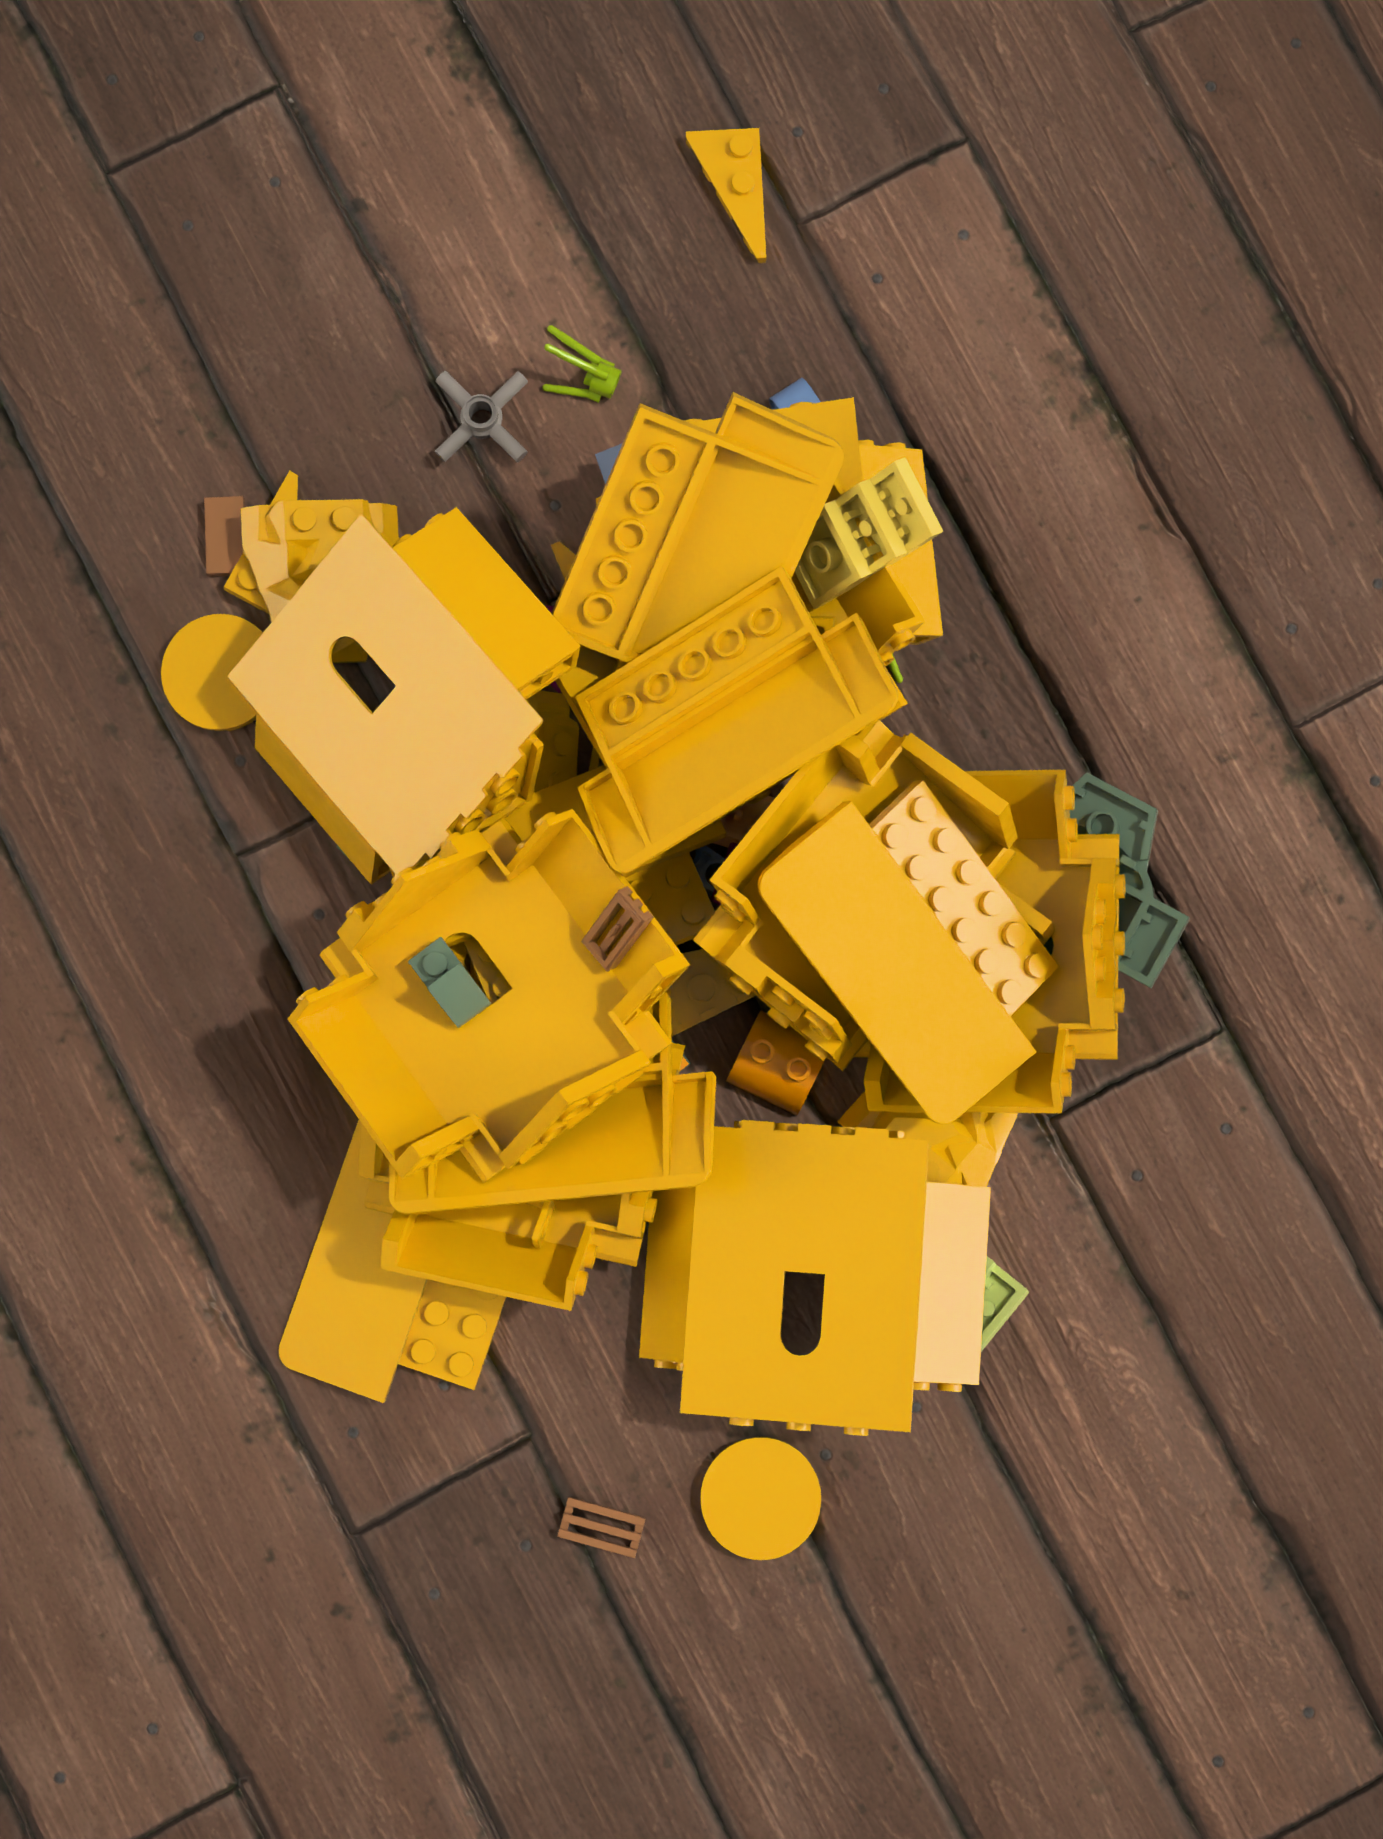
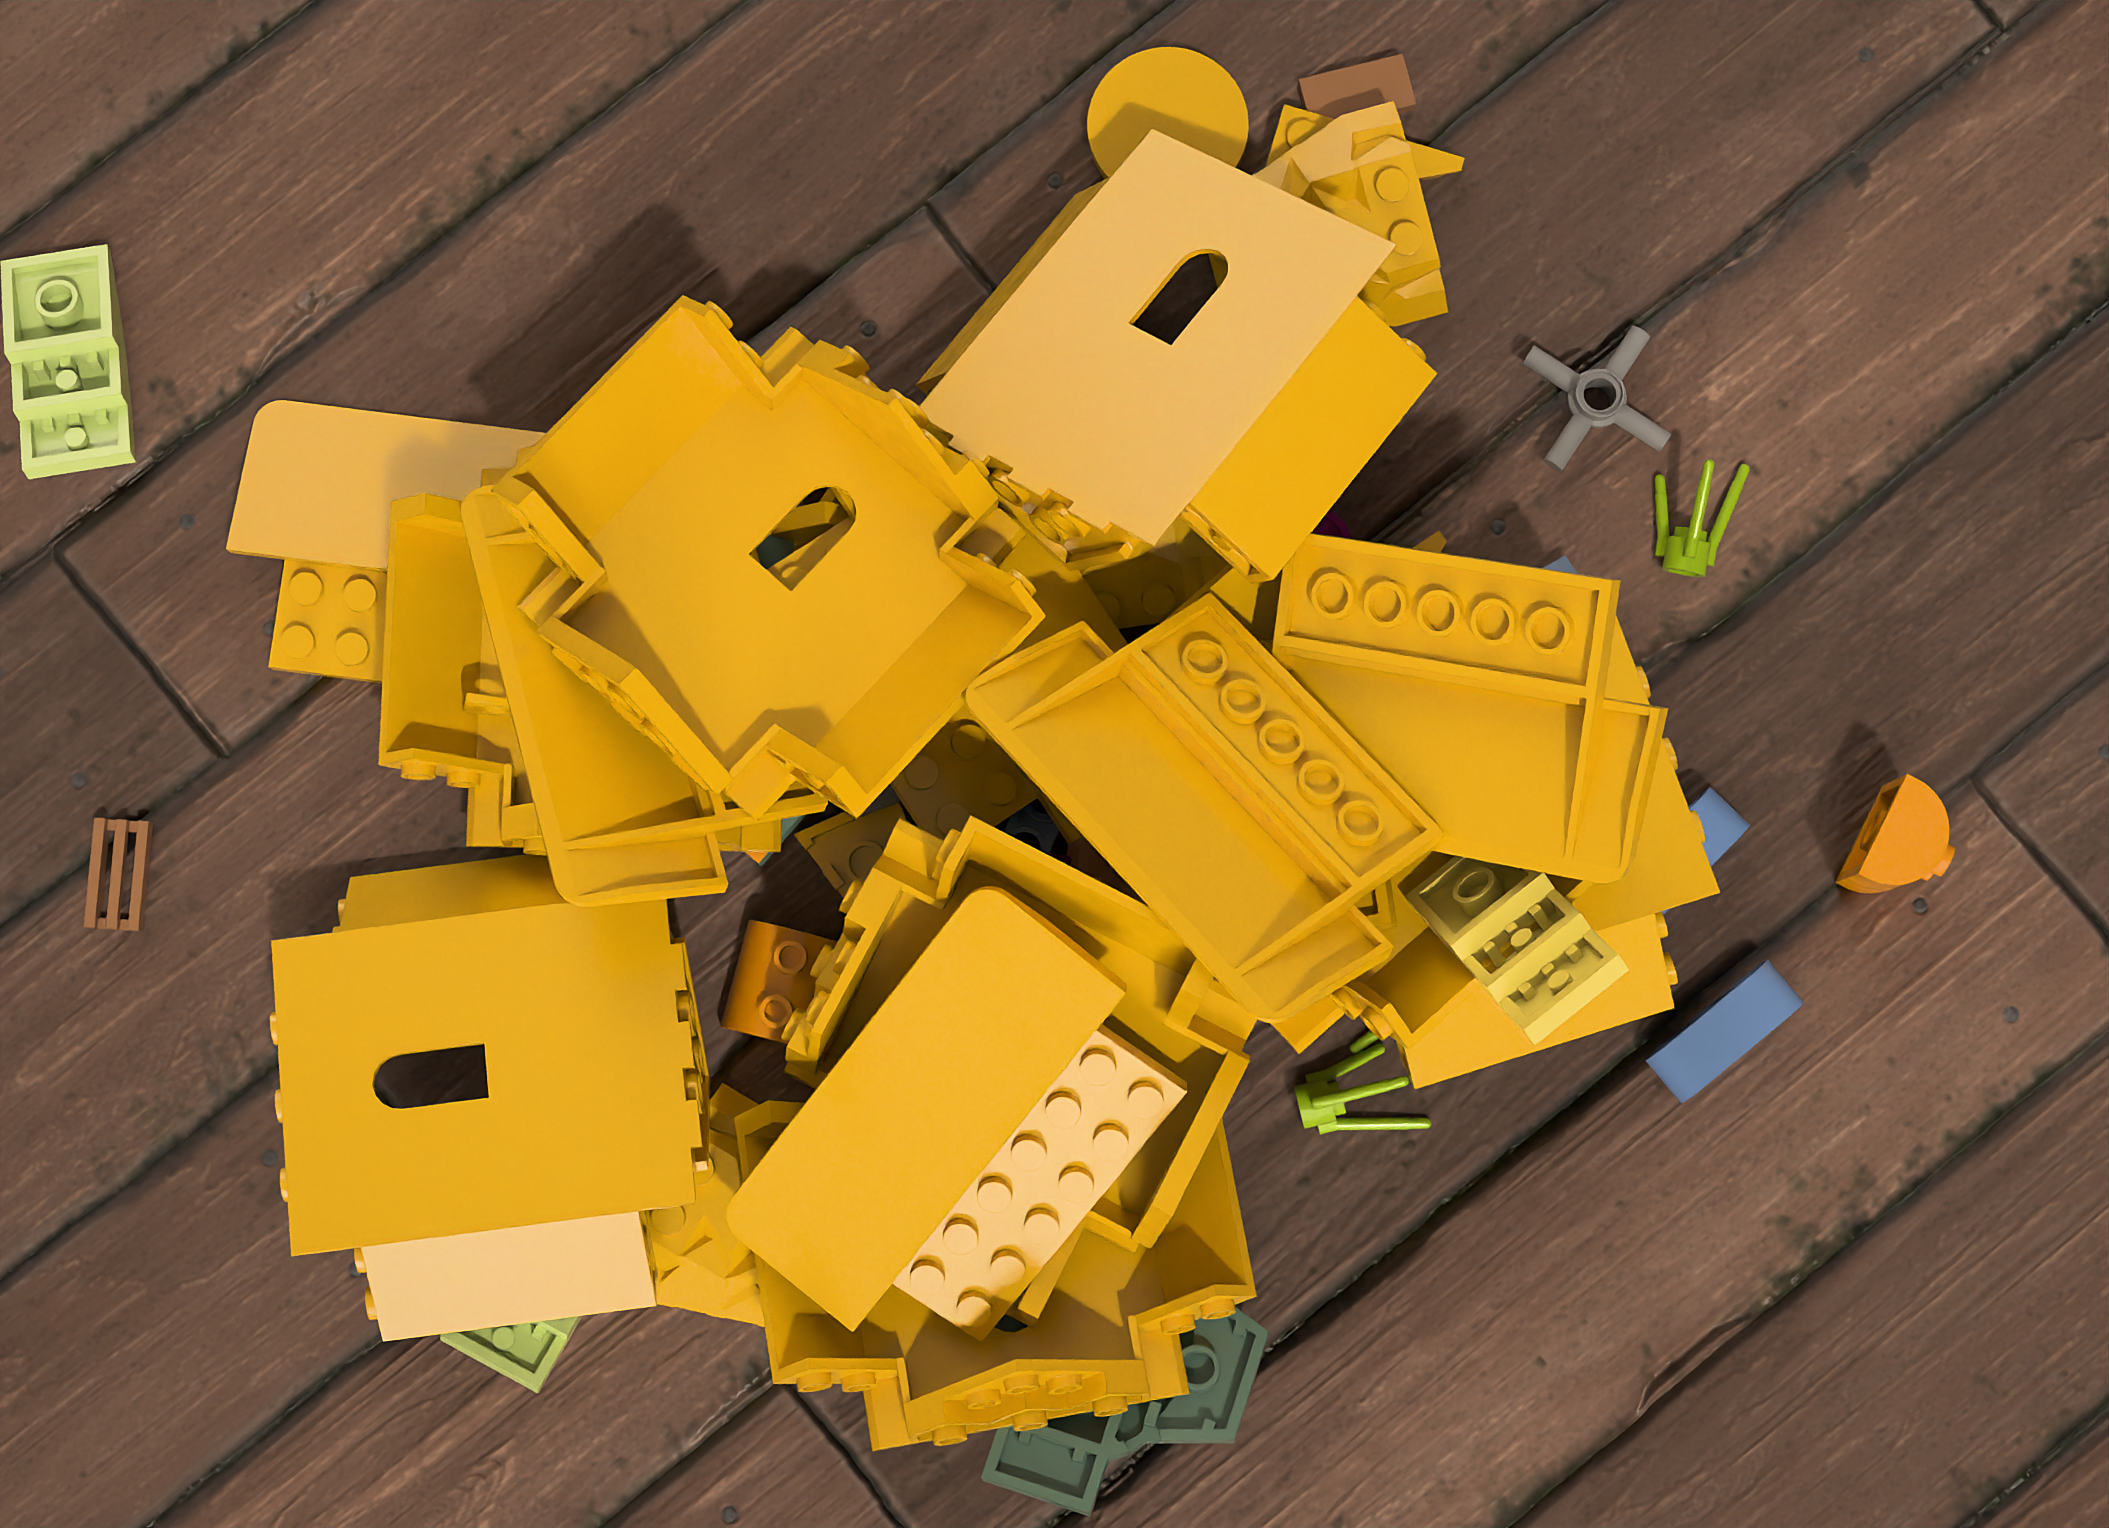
camera: 80 degrees right, 0 degrees up
sand green slope [408,937,492,1028] -> none
medium nougat tile [581,886,654,972] -> none
yellow wing [686,128,766,263] -> none
yellow tile [700,1437,821,1560] -> none
none -> yellowish green slope [0,244,136,479]
none -> lime plant [1294,1043,1431,1135]
none -> medium blue beam [1645,959,1804,1103]
none -> light orange brick [1835,774,1956,893]

